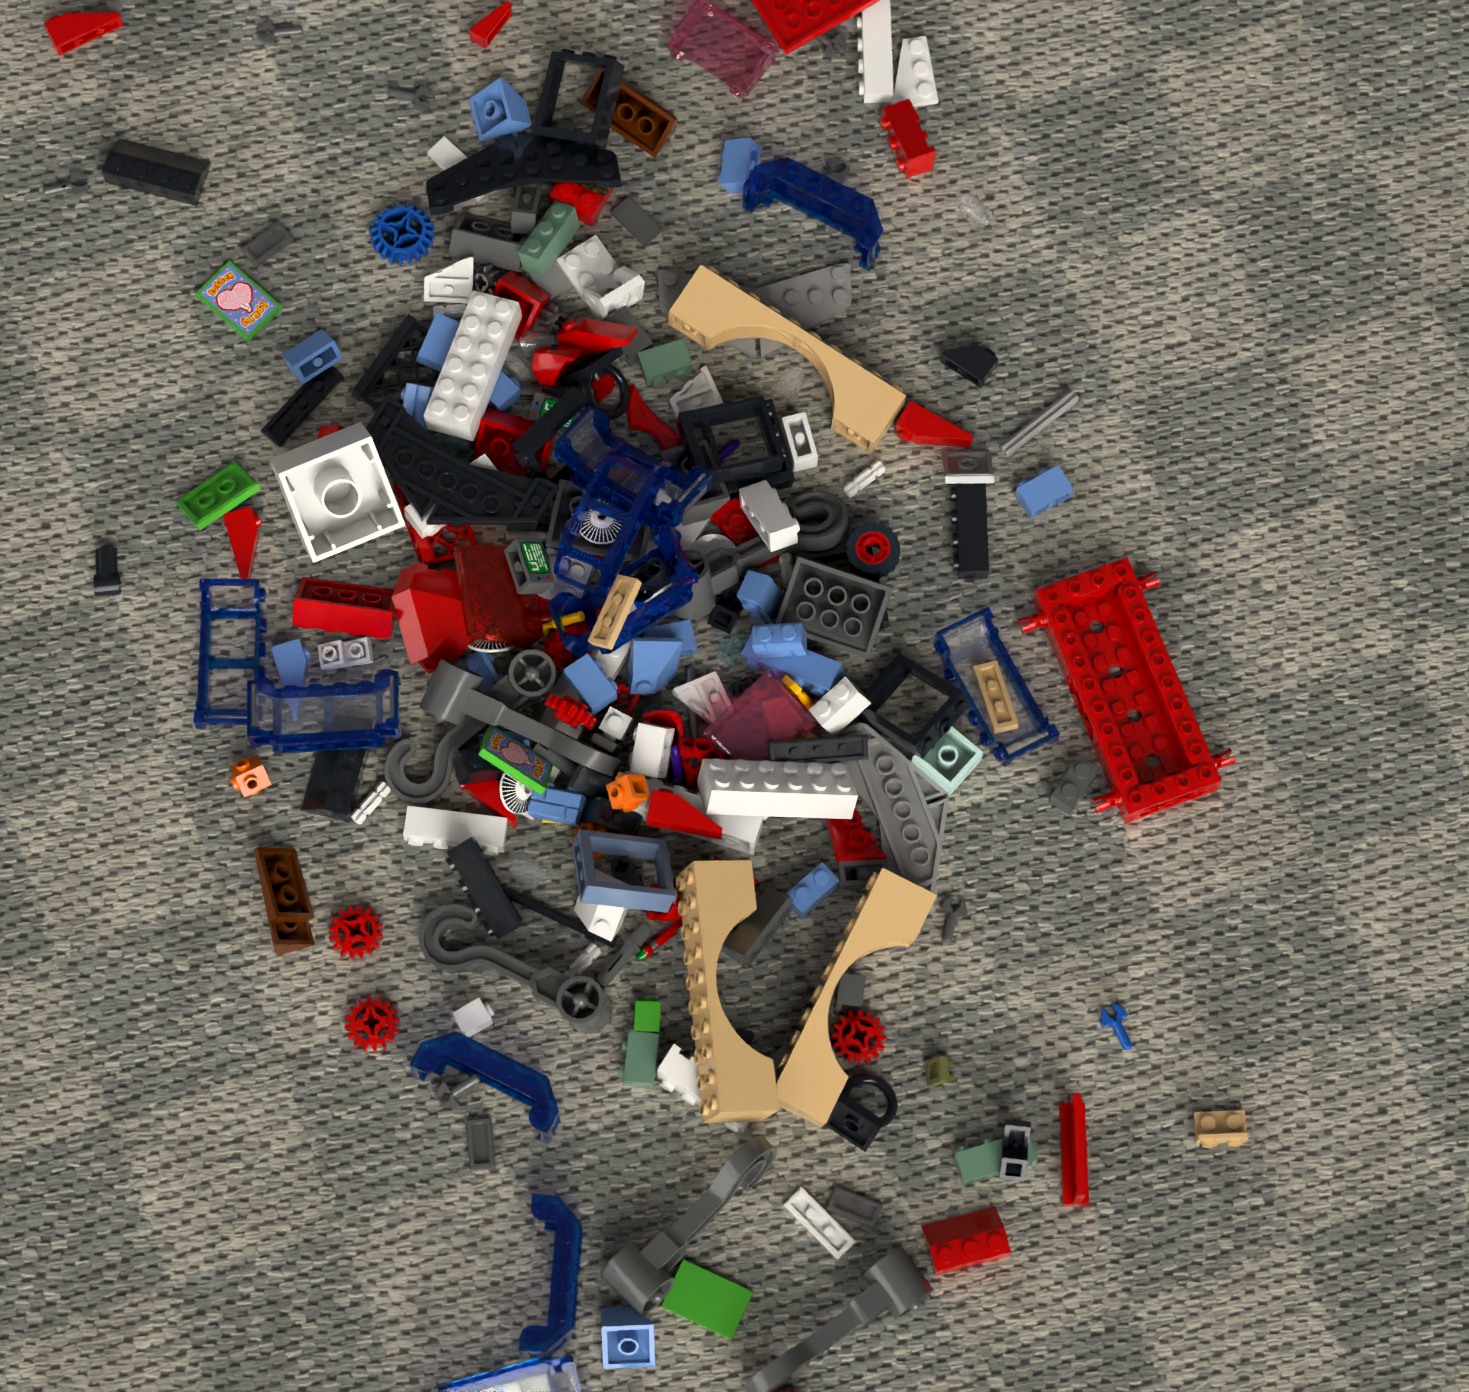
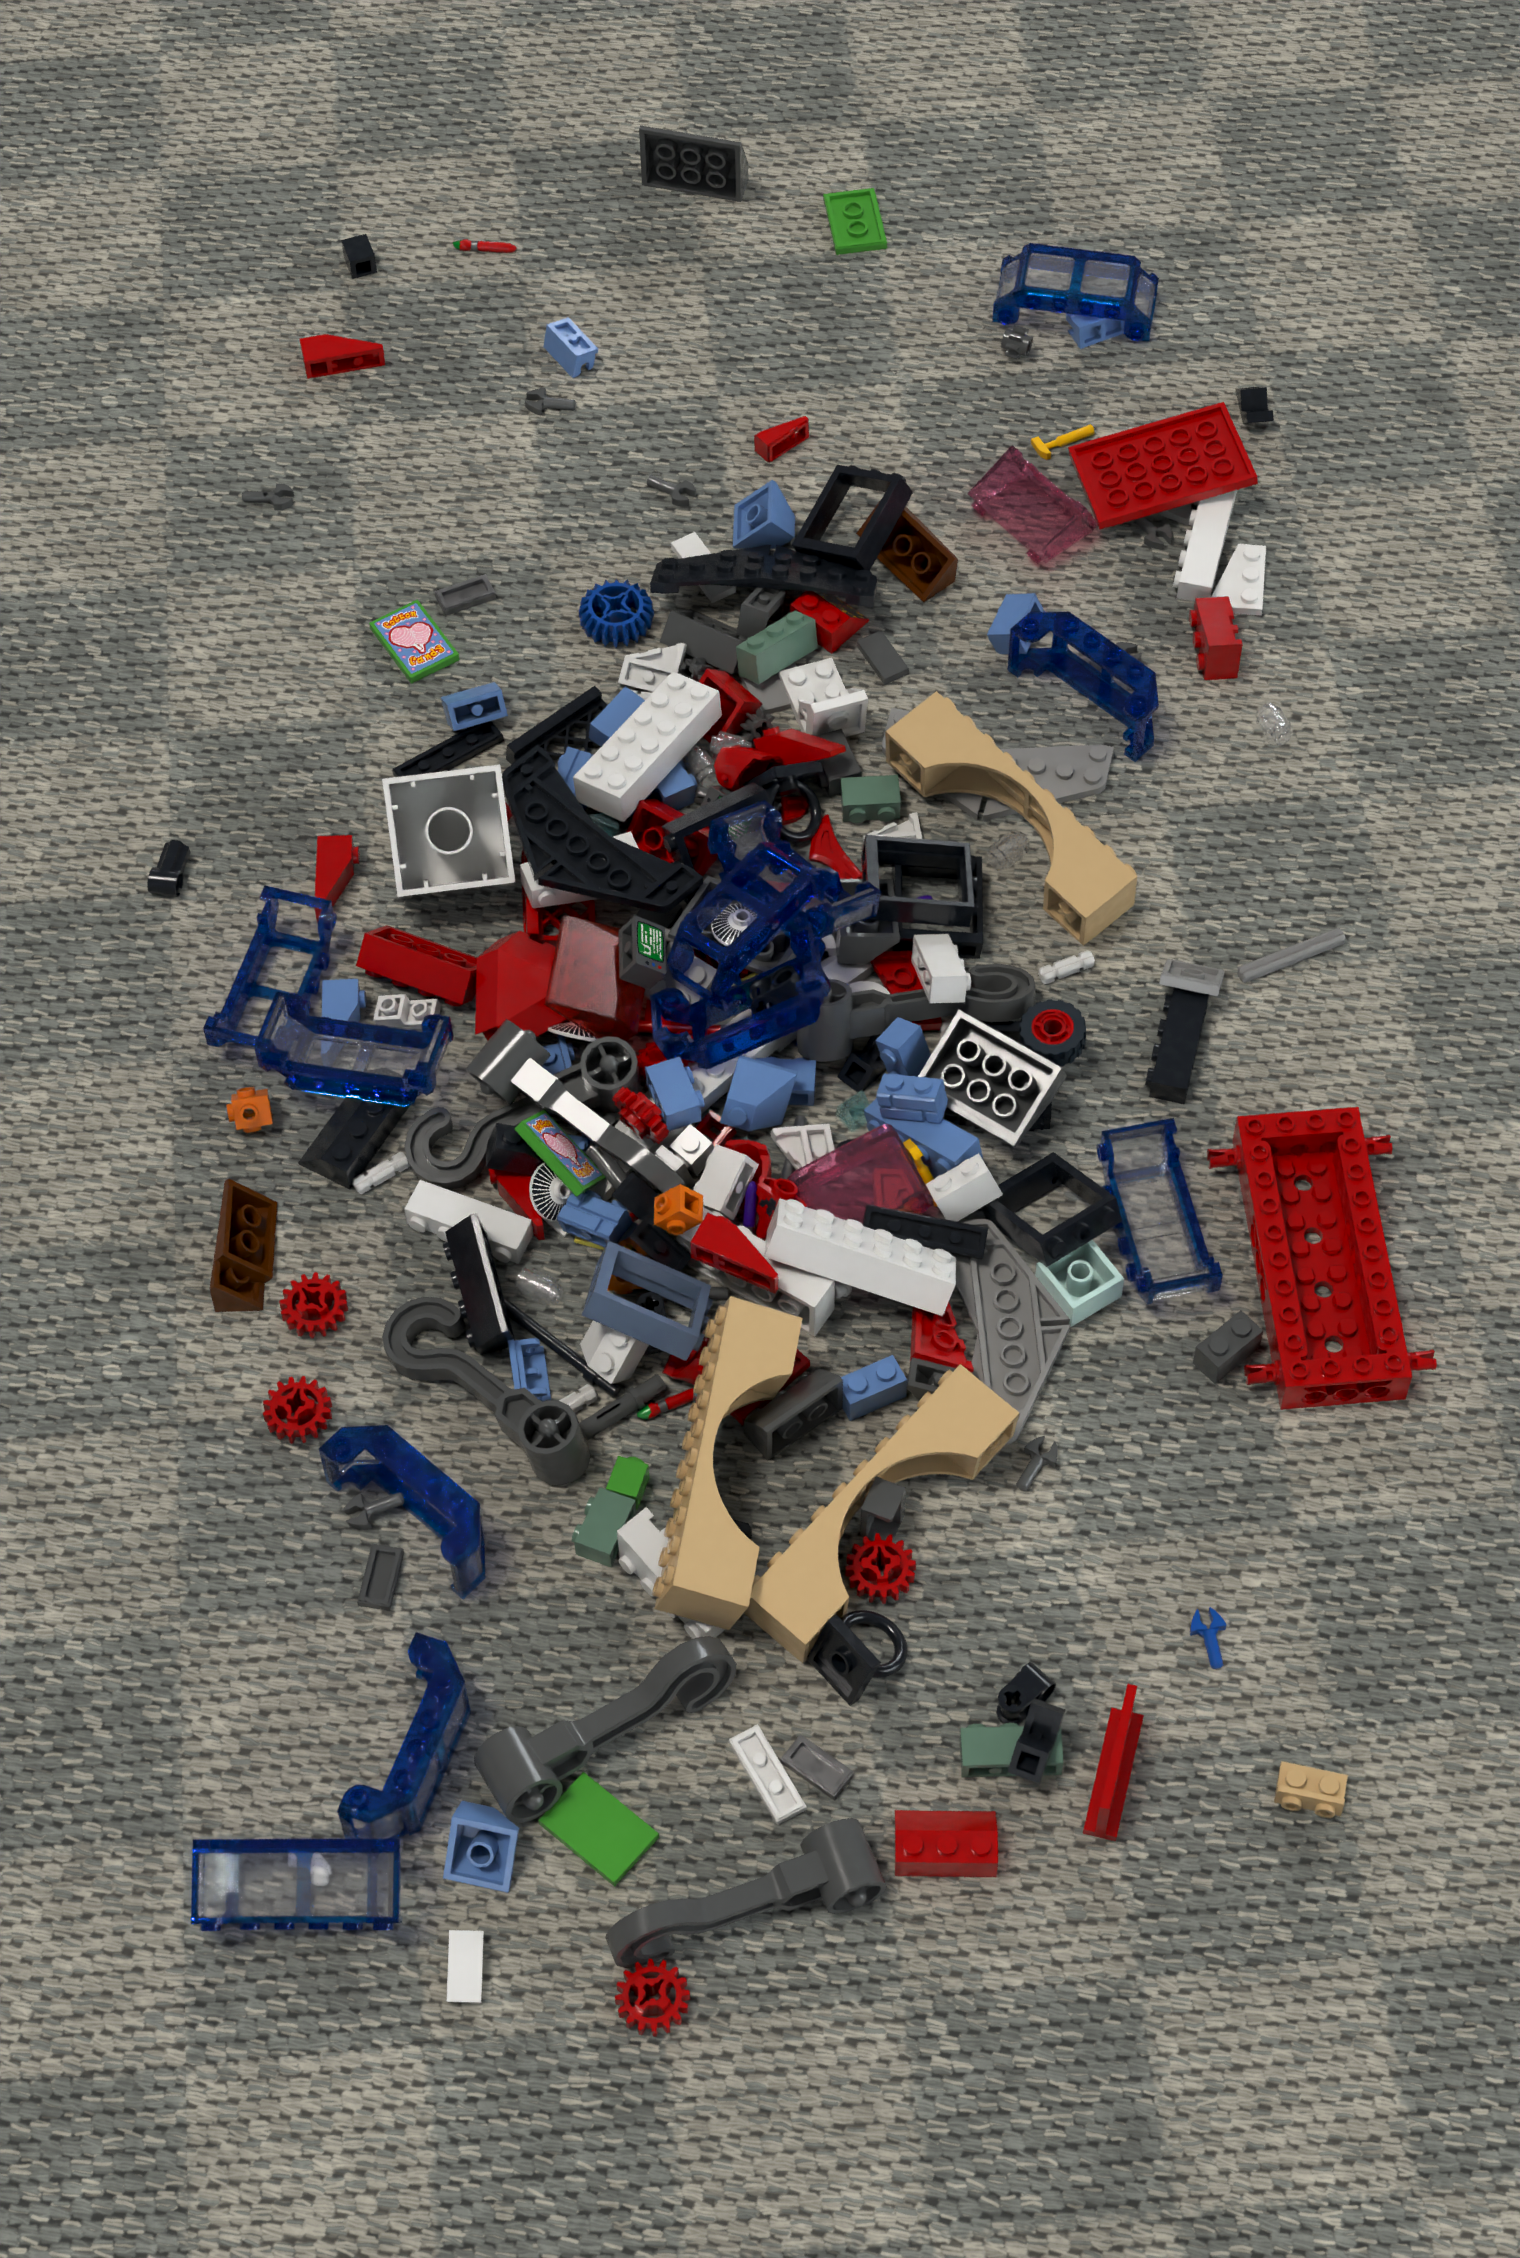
camera: 20 degrees right, 15 degrees down
black slope [102,139,211,206] -> none
bright green tile [176,461,261,531] -> none
white brick [453,998,494,1039] -> none
yellow piece [531,611,585,636] -> none
tan plate [588,574,642,650] -> none
white brick [781,412,818,472] -> none
red slope [895,401,974,448] -> none
olive tile [925,1056,955,1086] -> none
black slope [941,345,999,389] -> none
tan plate [973,660,1018,734] -> none
medium blue brick [1015,465,1074,519] -> none
none -> medium blue hinge [508,1338,551,1401]
none -> black piece [996,1662,1056,1725]

